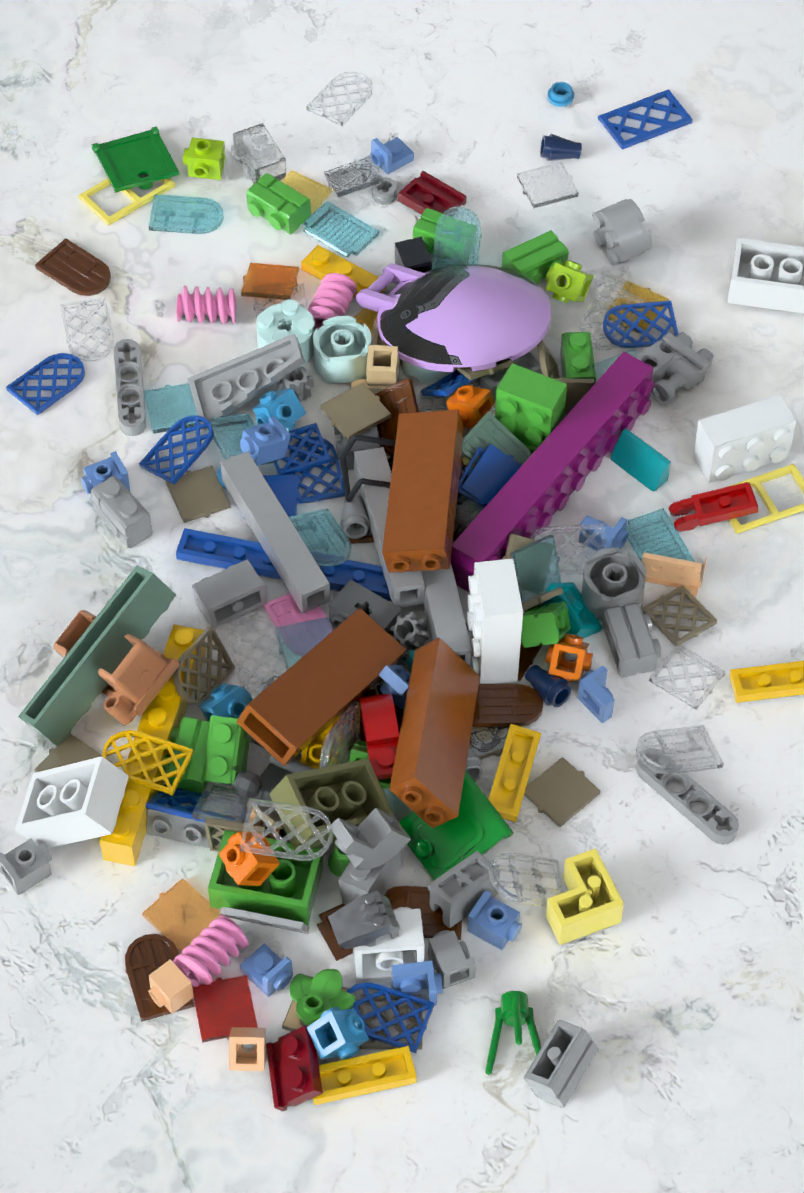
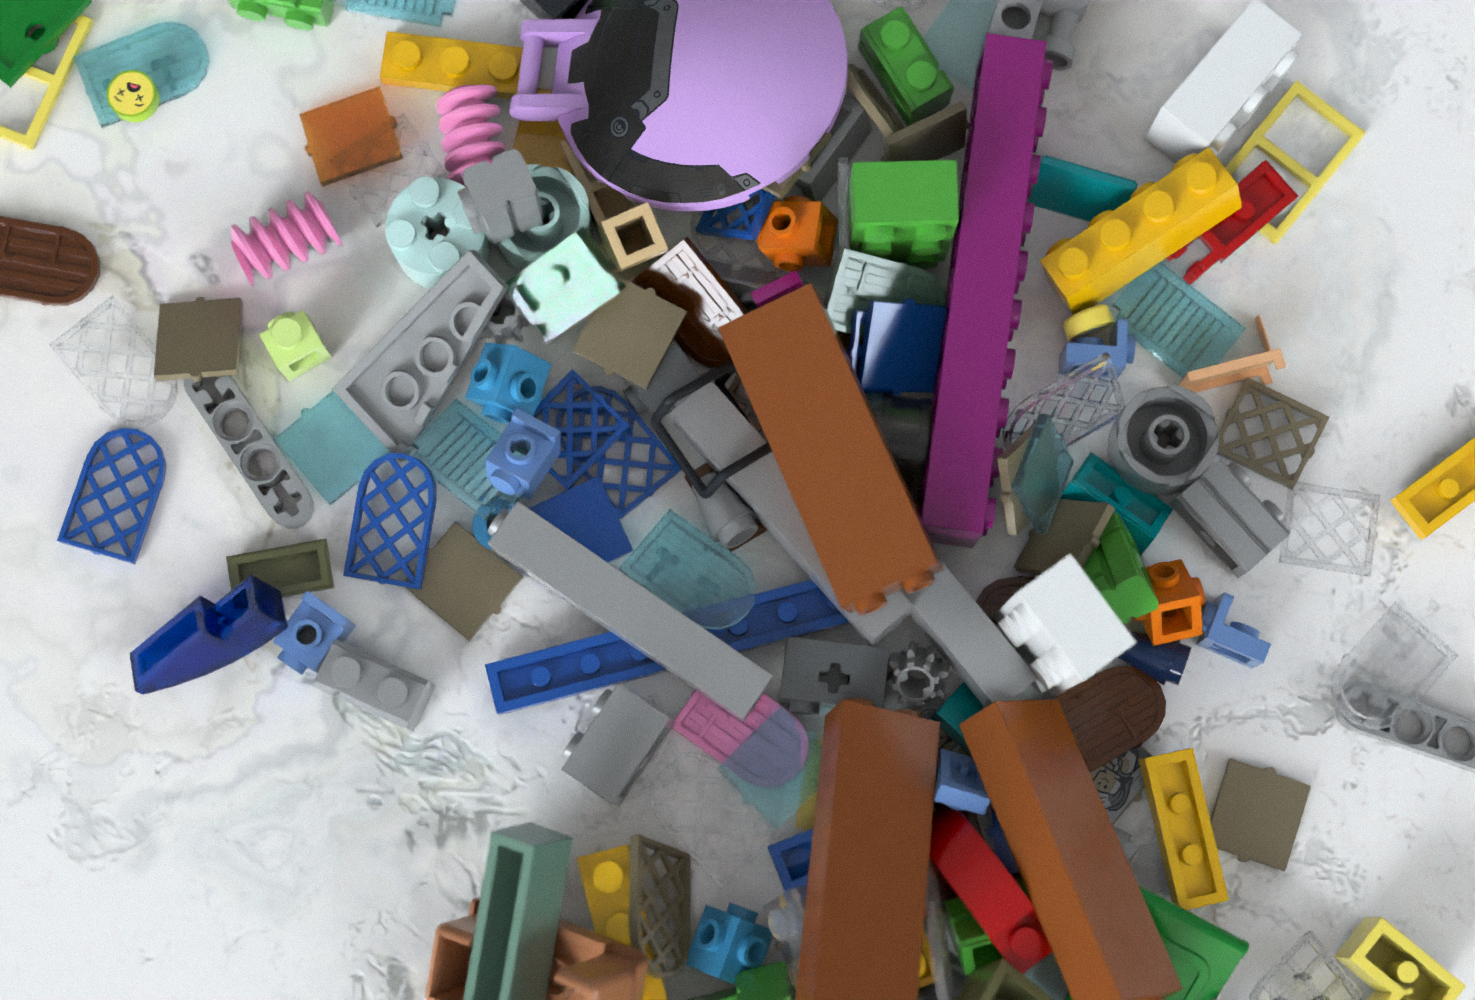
camera: 30 degrees left, 25 degrees up
none -> tile [107,70,160,122]
none -> clear blue slope [129,575,288,695]
none -> dark tan piece [154,297,243,382]
none -> olive tile [226,538,334,606]
none -> yellowish green brick [259,310,332,381]
none -> light grey brick [457,148,544,244]
none -> clear green plate [505,227,626,344]
none -> yellow brick [1040,147,1242,315]
none -> light yellow tile [1062,304,1115,343]

